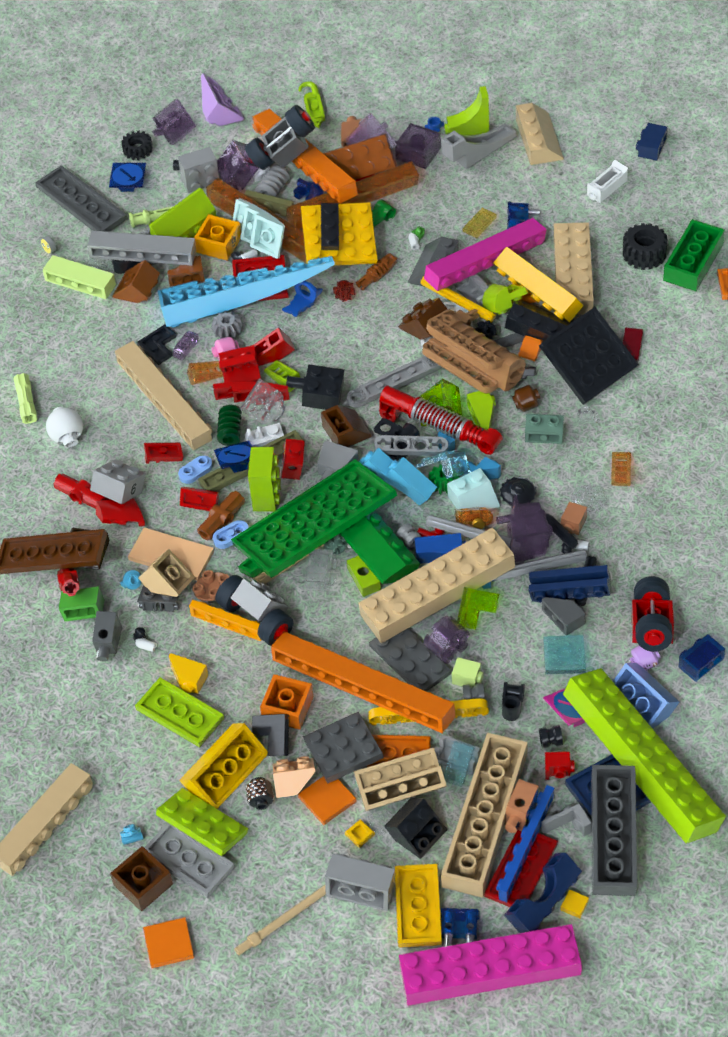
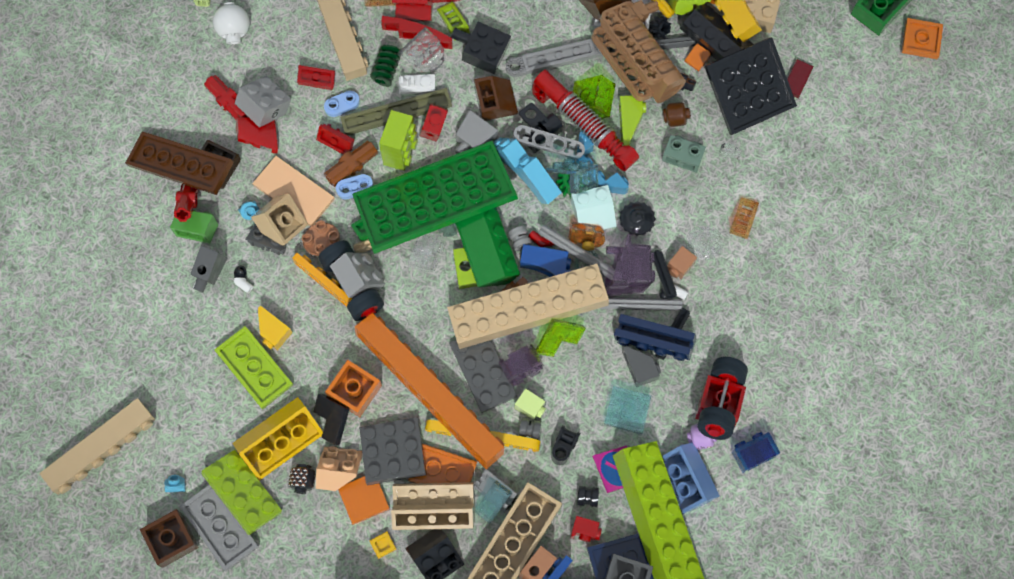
camera: 10 degrees right, 20 degrees up
piece [214,440,252,473] -> none

